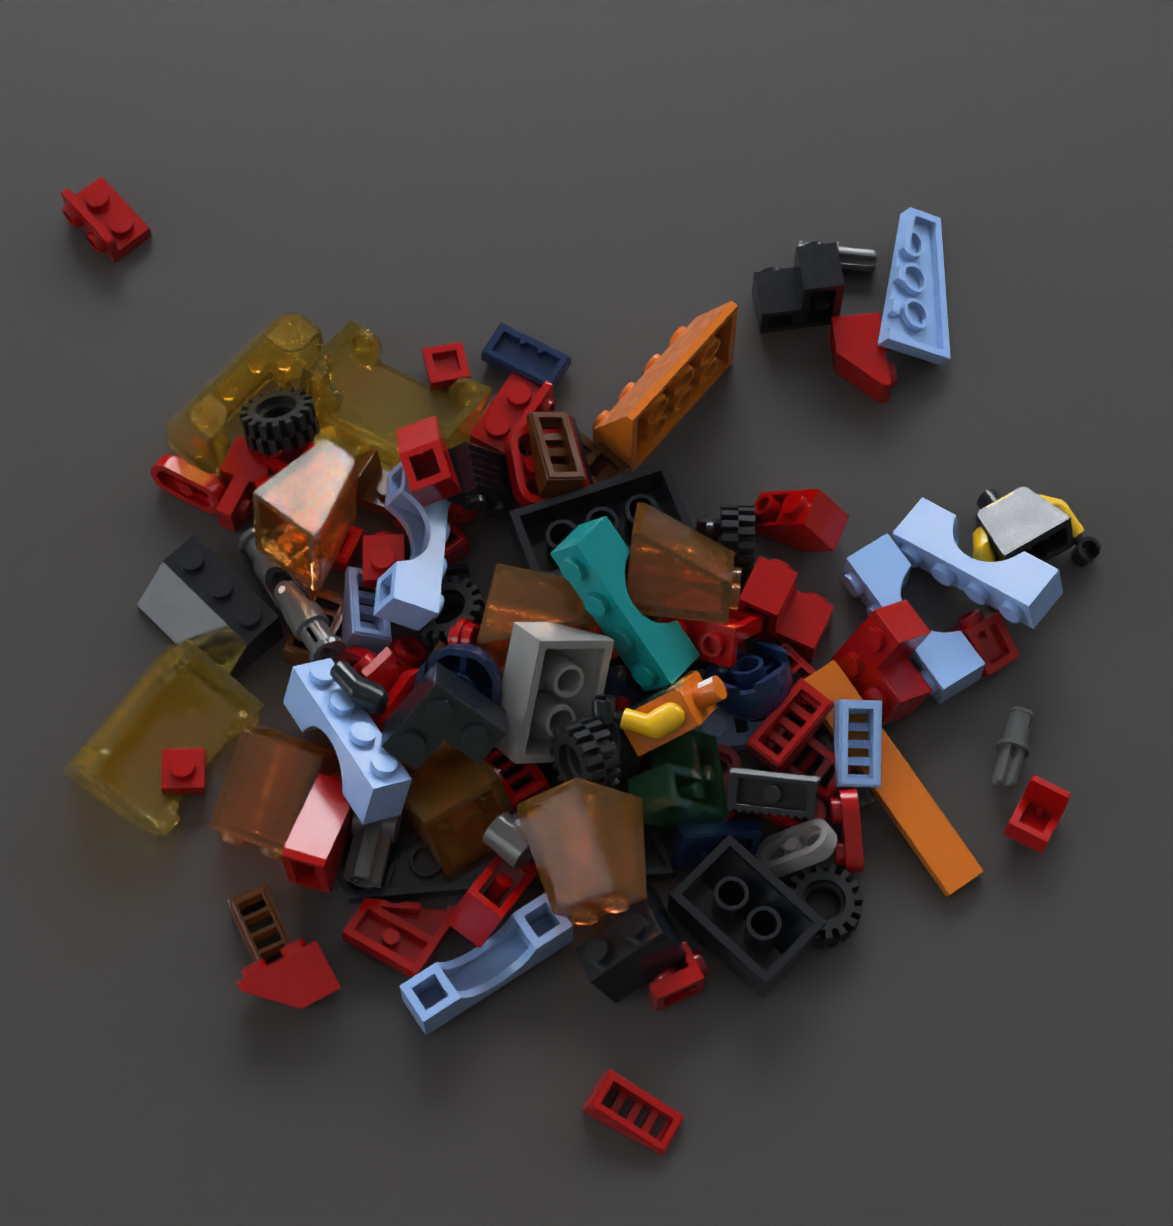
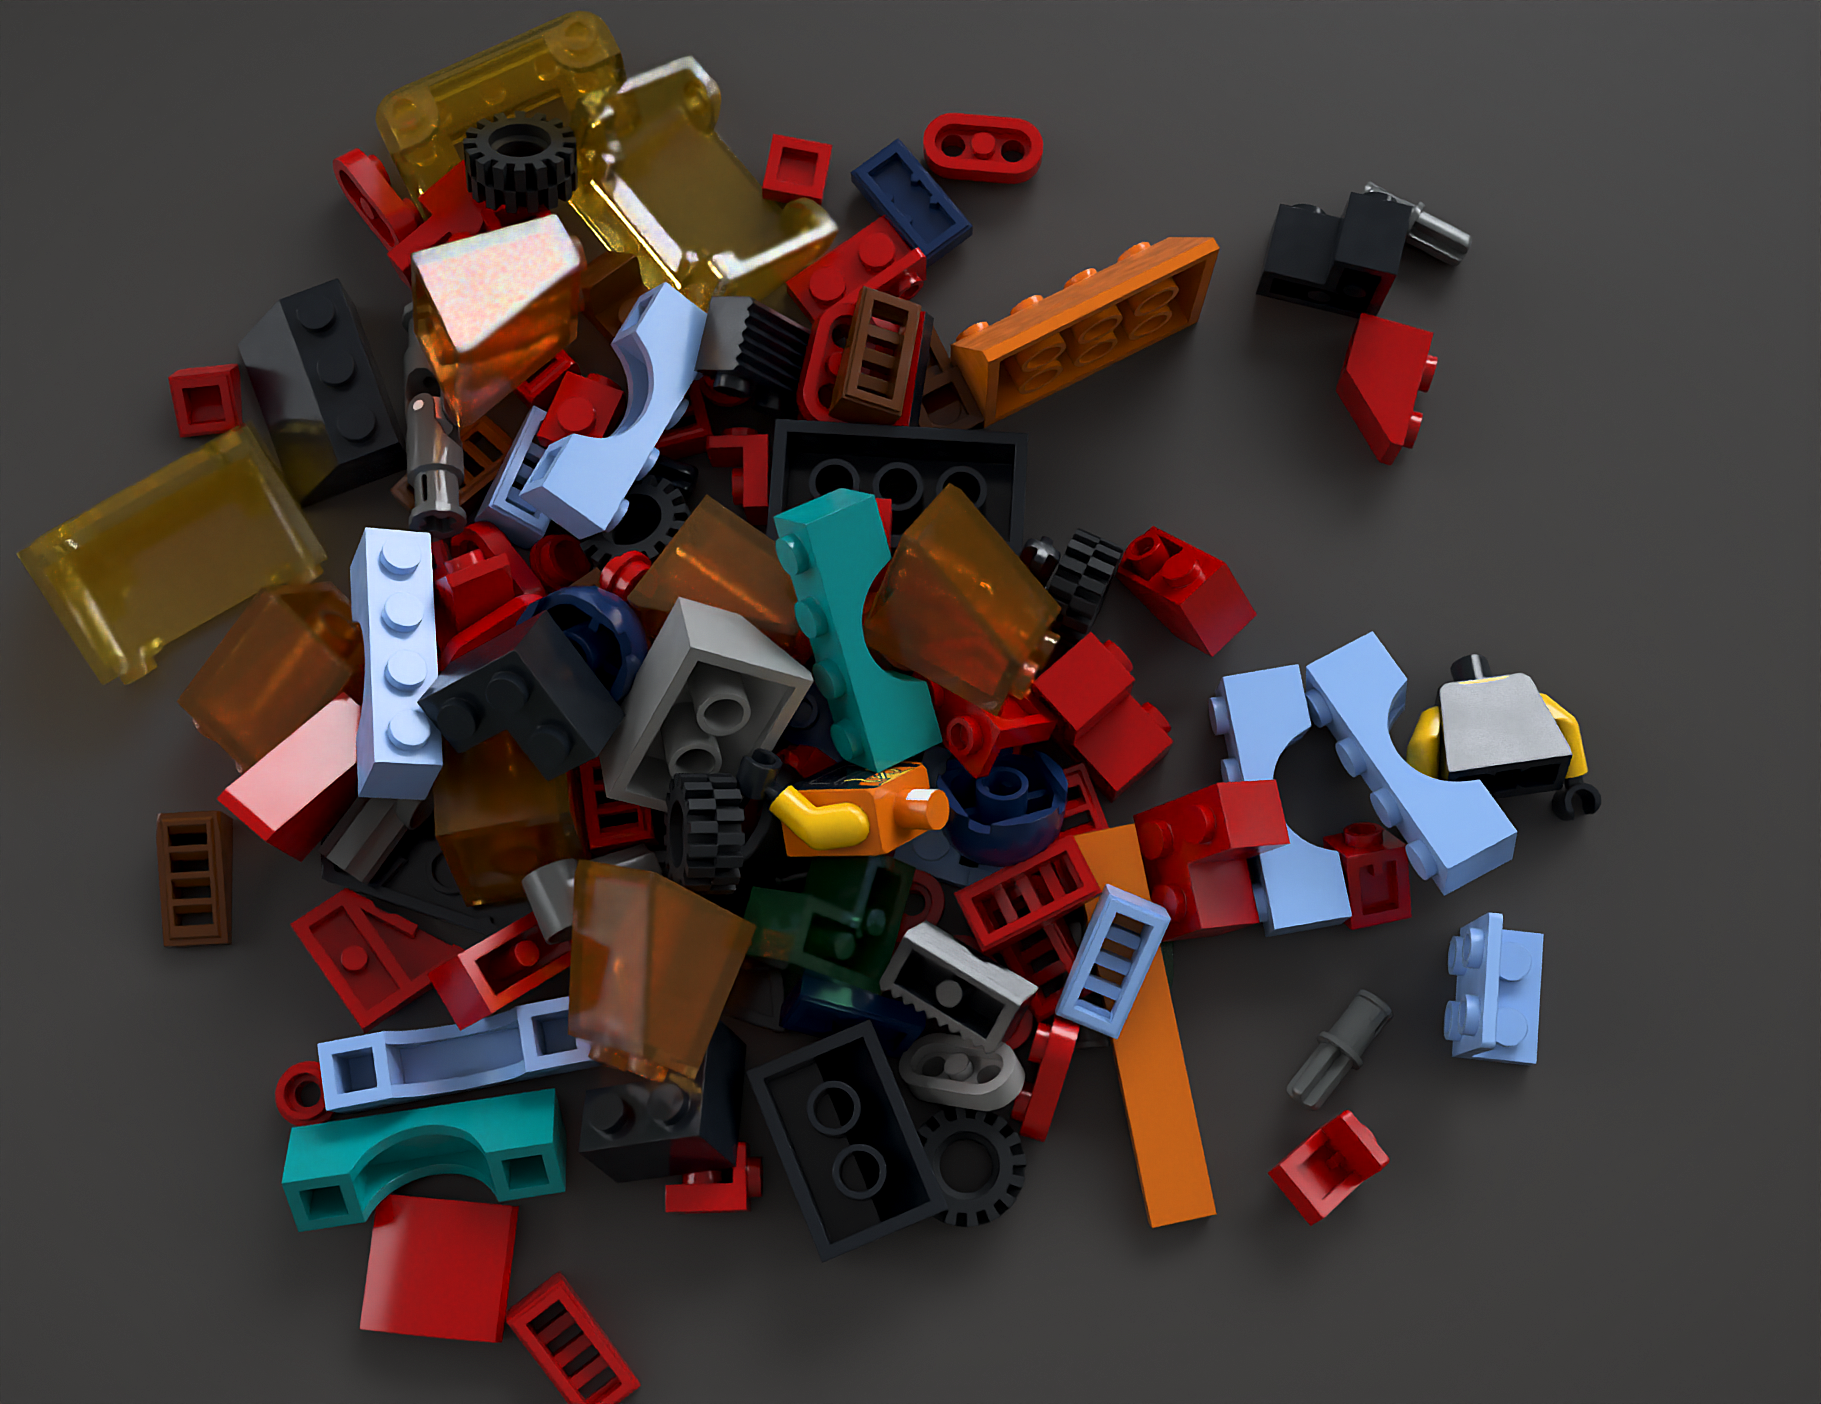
camera: 25 degrees right, 10 degrees up
red plate [161,748,207,795] -> none
red slope [235,937,341,1009] -> none
black arm [330,660,389,715] -> none
red slope [396,415,462,507] -> none
light blue wing [878,207,951,365] -> none
none -> red slope [168,364,243,438]
none -> red plate [275,1061,336,1126]
none -> teal arch [281,1088,567,1232]
none -> red slope [359,1194,519,1343]
none -> red bracket [706,427,773,525]
none -> red plate [923,113,1043,184]
none -> light blue bracket [1444,912,1544,1066]

